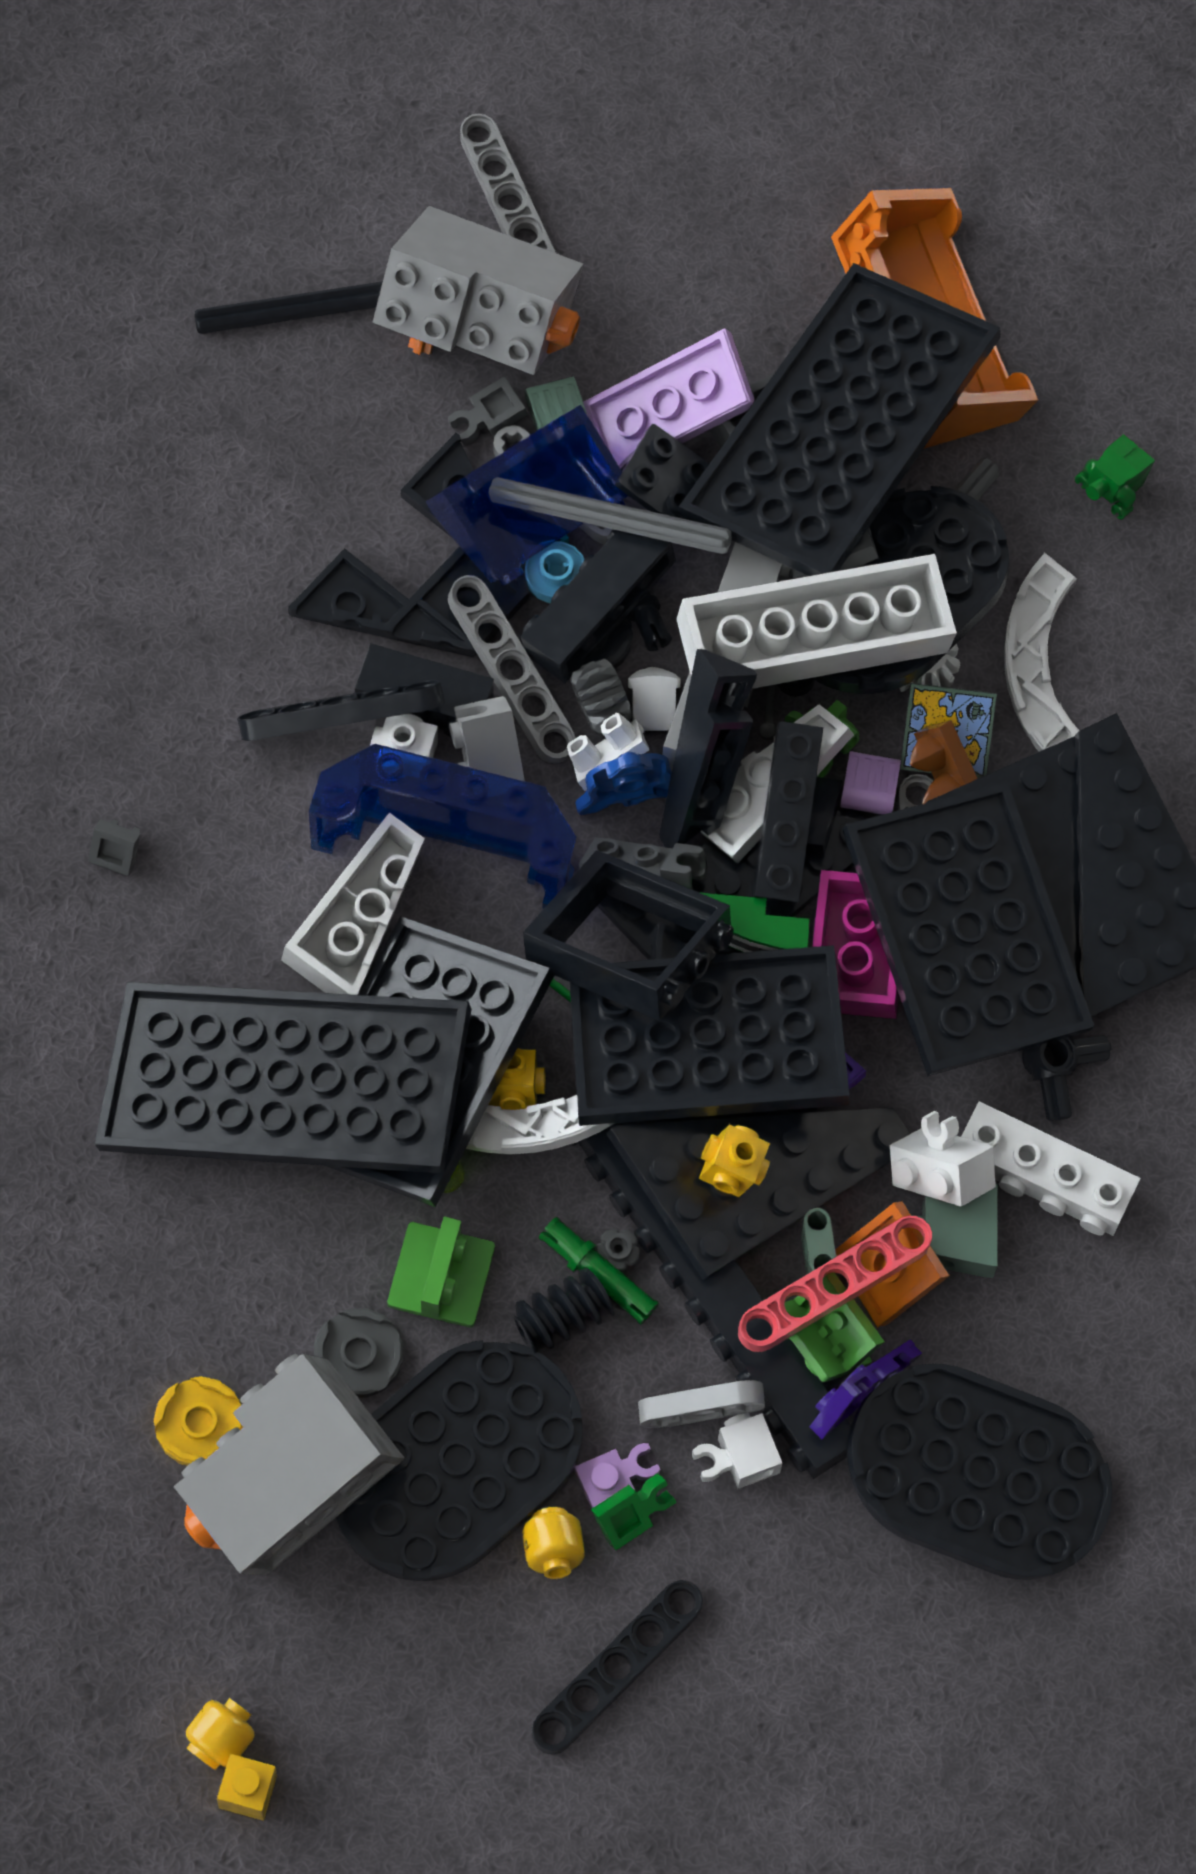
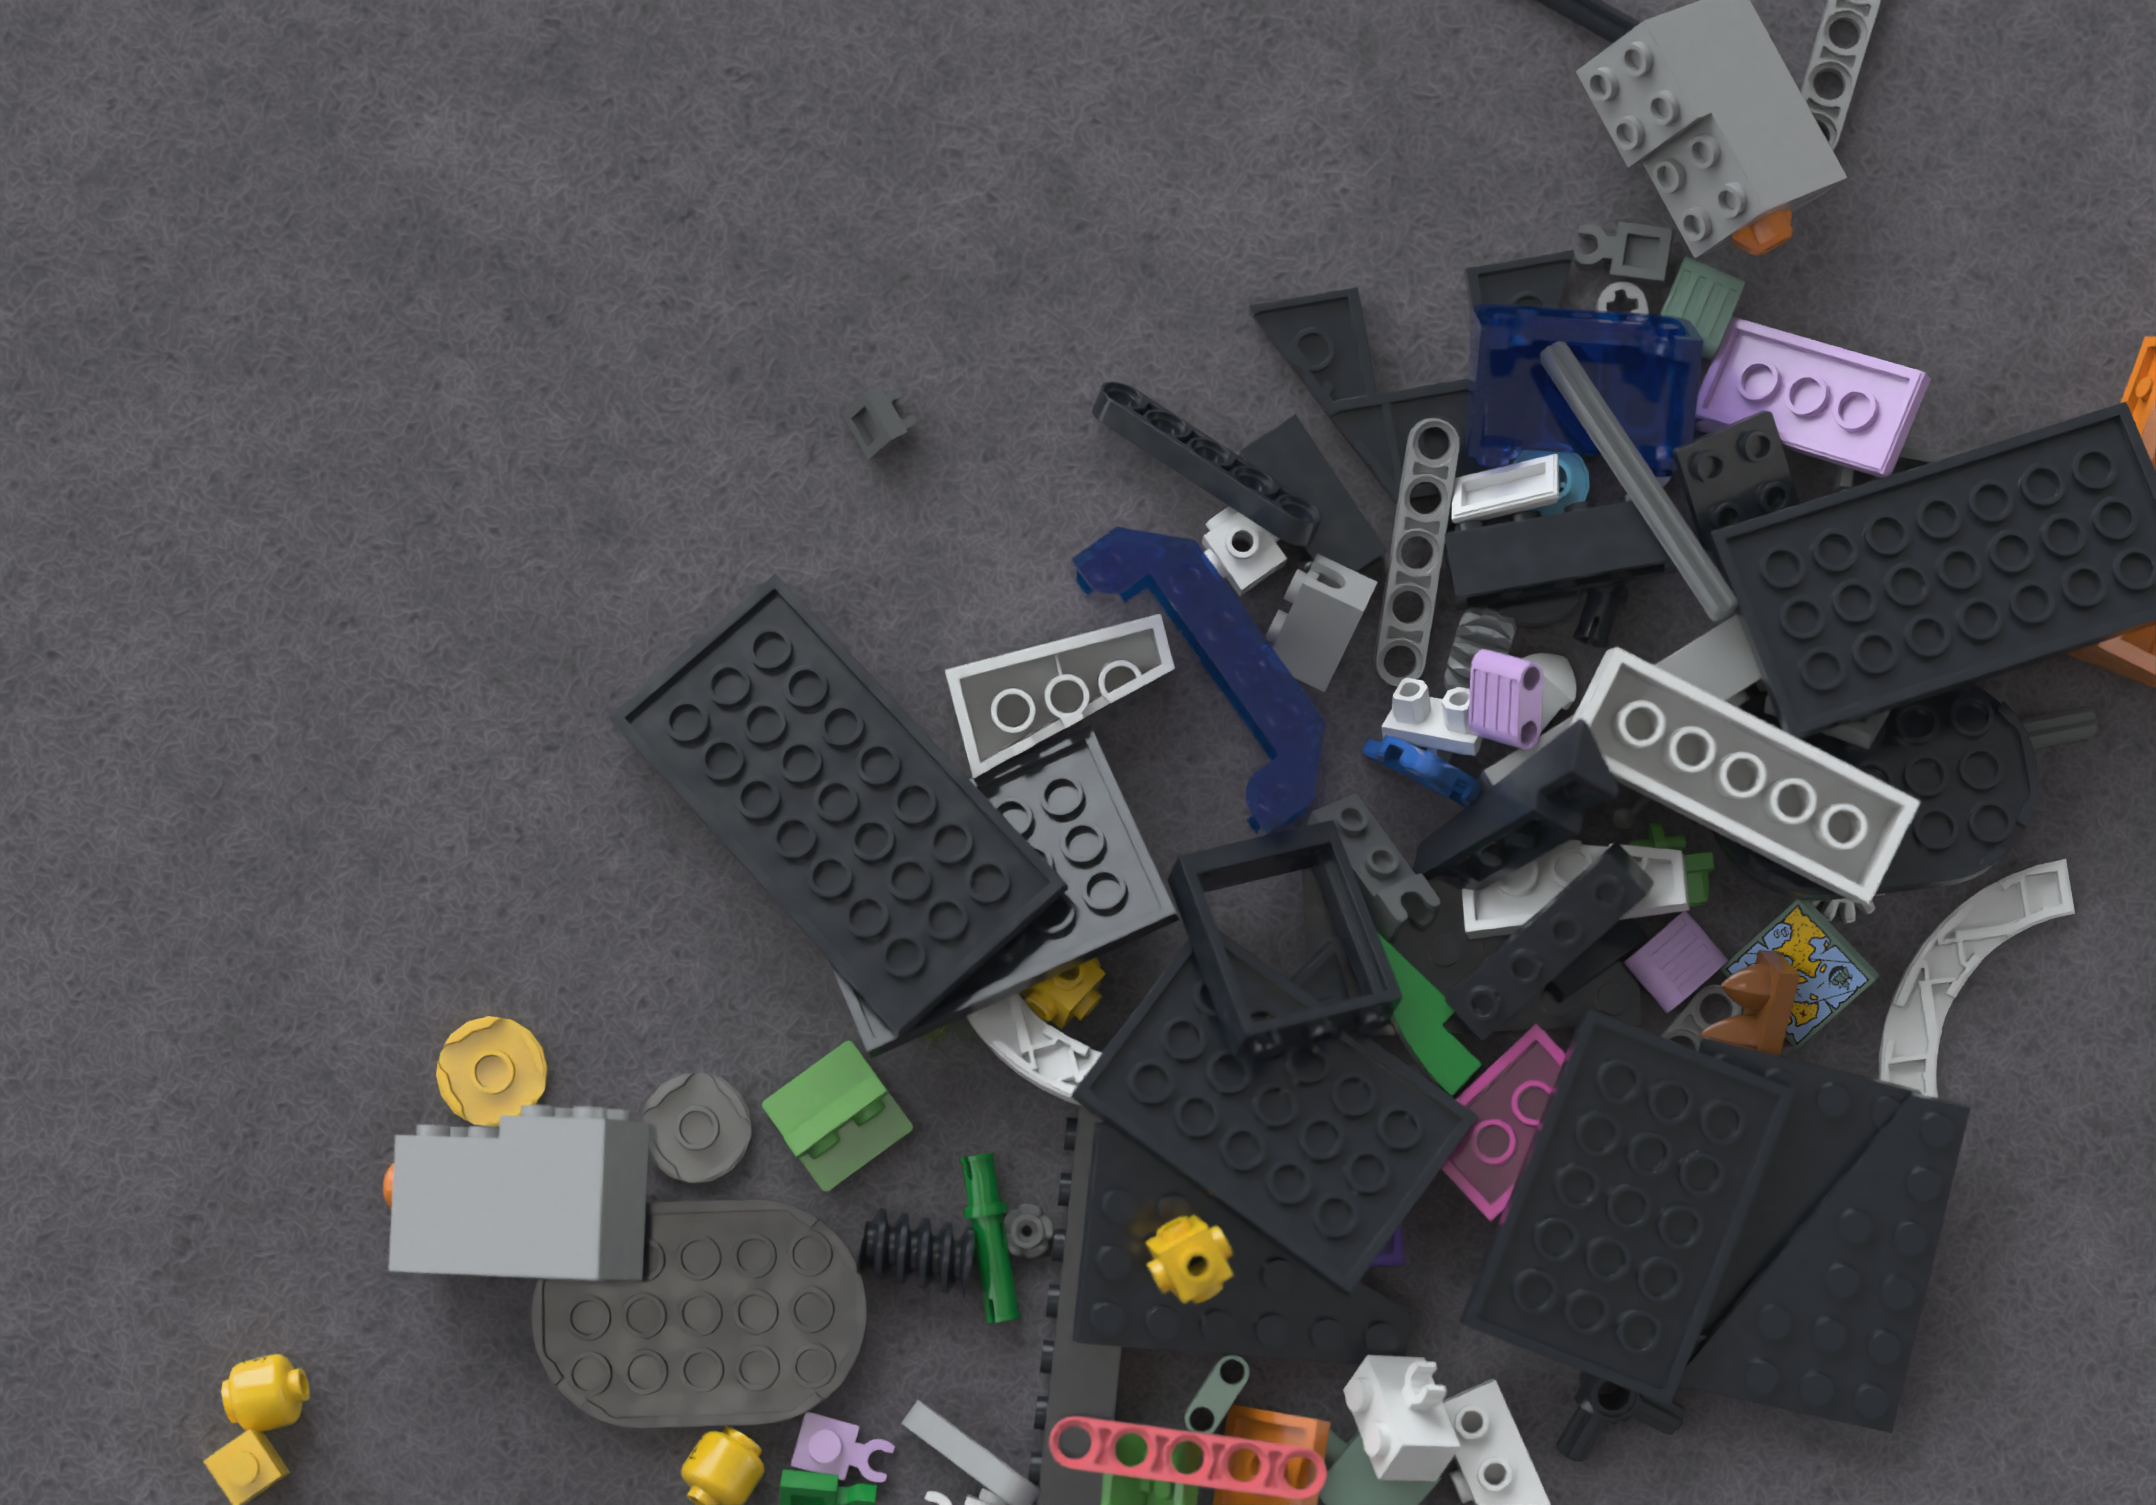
camera: 40 degrees right, 15 degrees up
none -> white tile [1452,454,1559,524]
none -> lavender piece [1468,649,1543,750]

